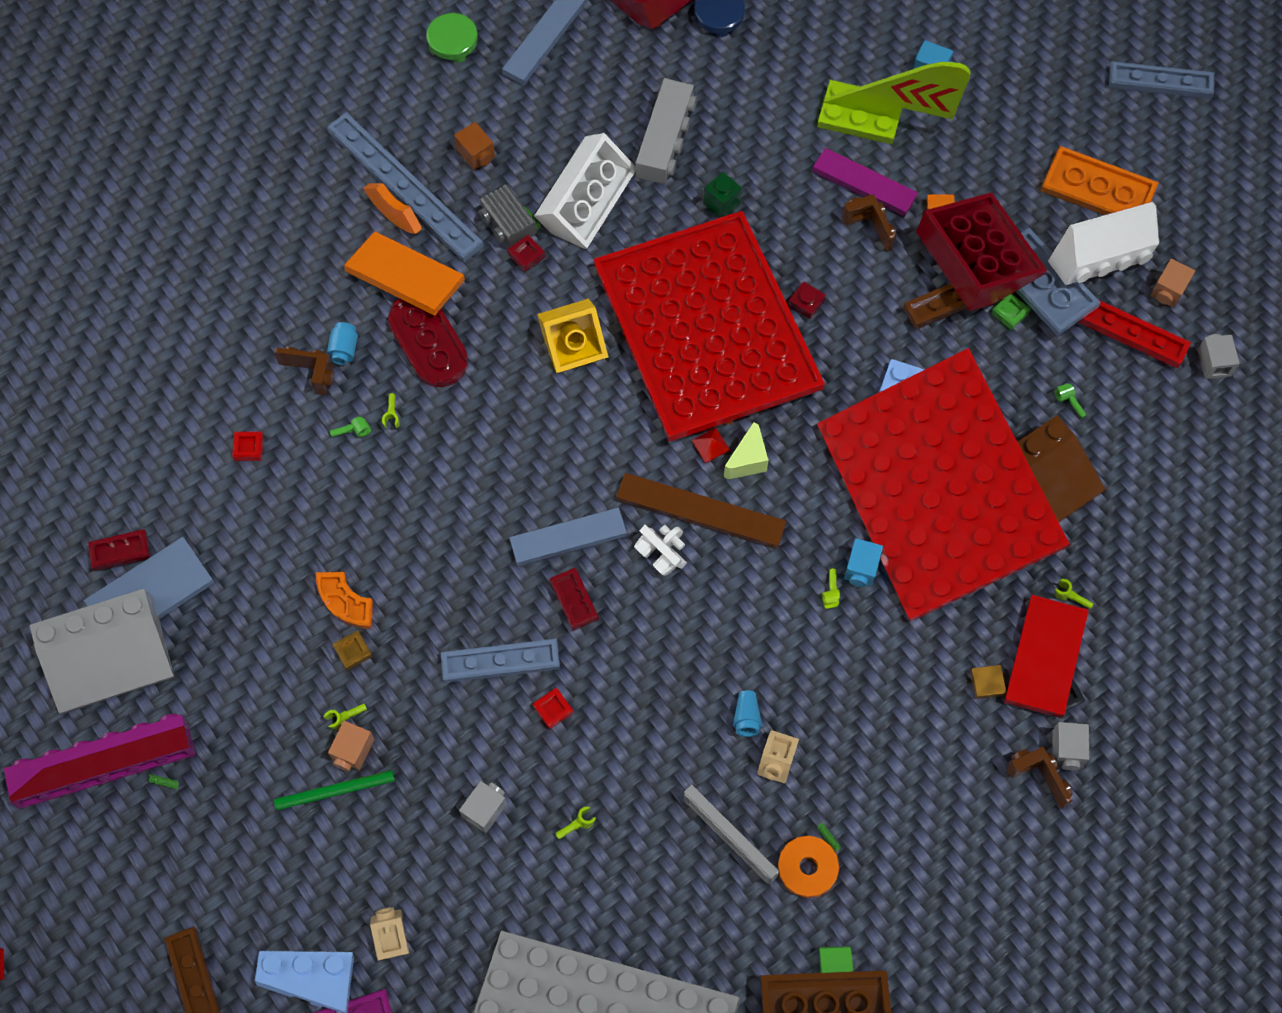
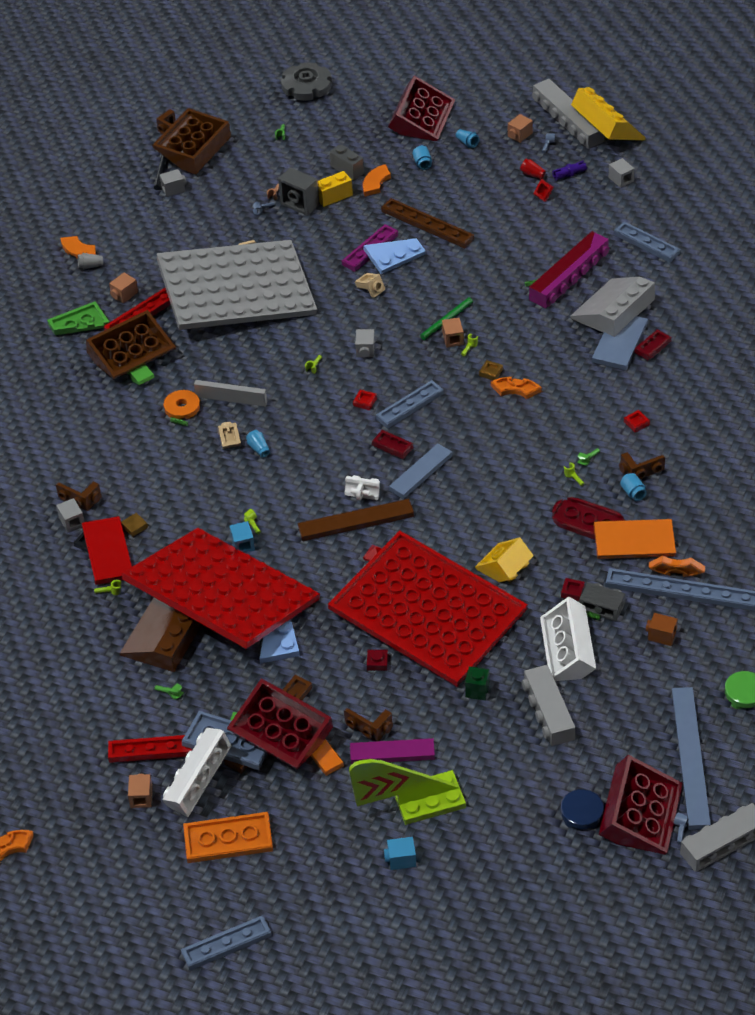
camera: 150 degrees right, 20 degrees down
yellowish green slope [724,422,768,480] -> none
light grey brick [1197,334,1240,379] -> none

